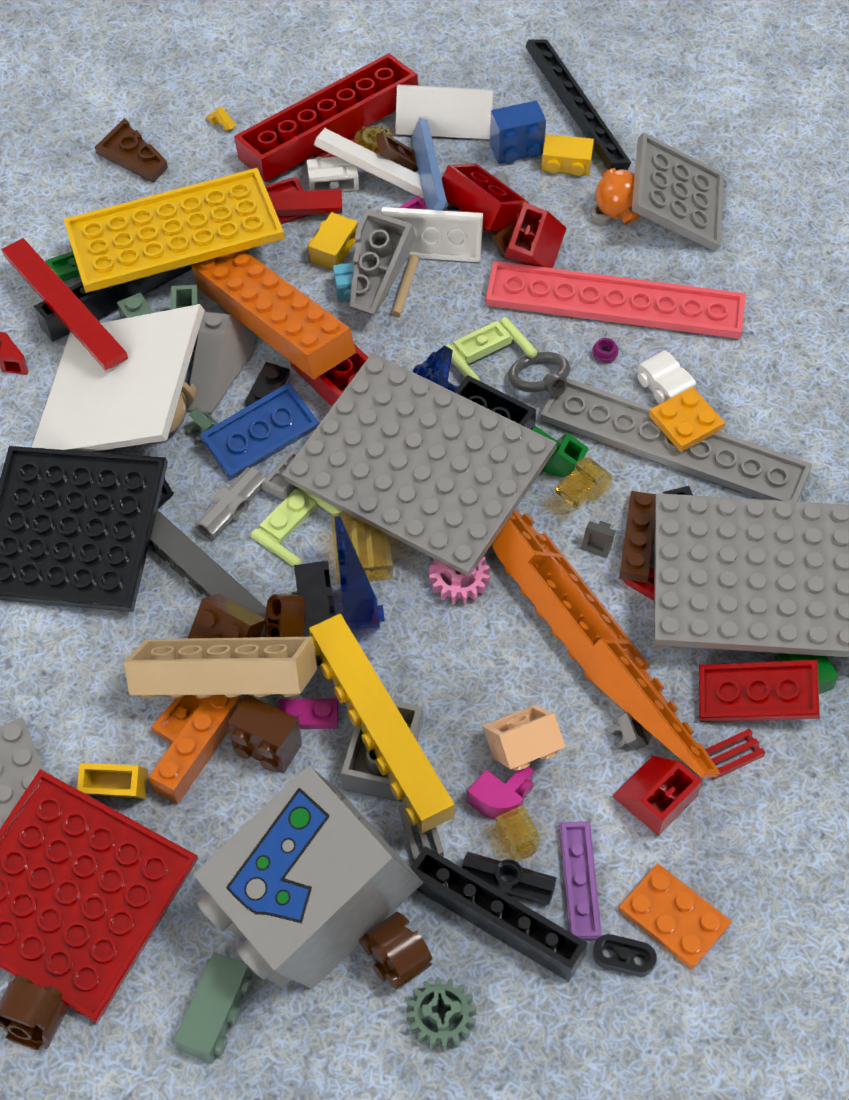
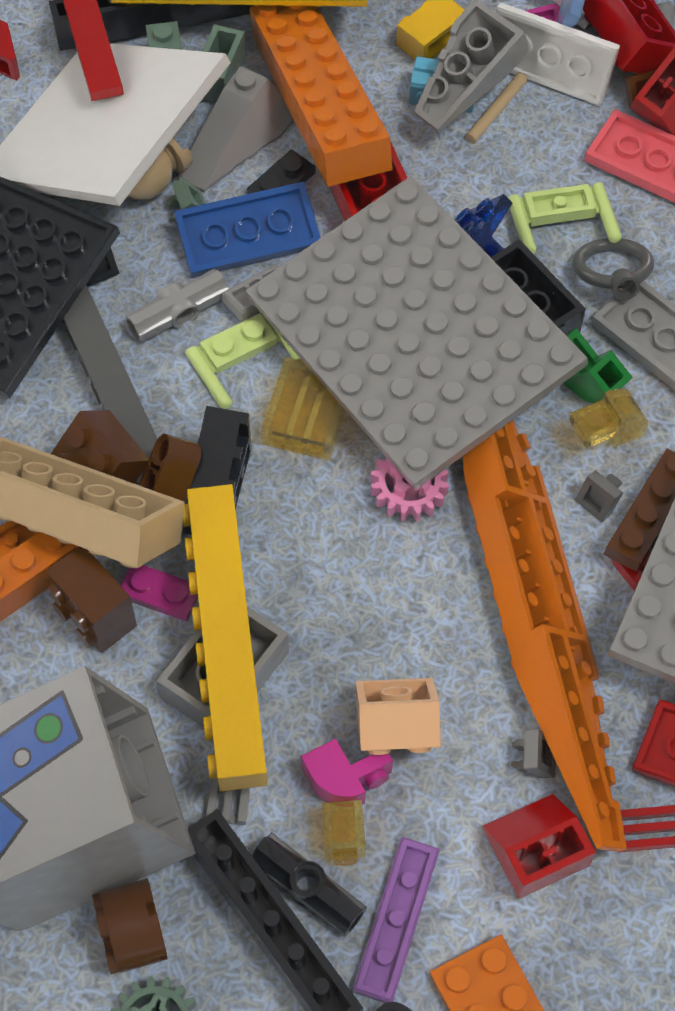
camera: 20 degrees right, 5 degrees up
clear blue wedge [334,516,385,631] -> none

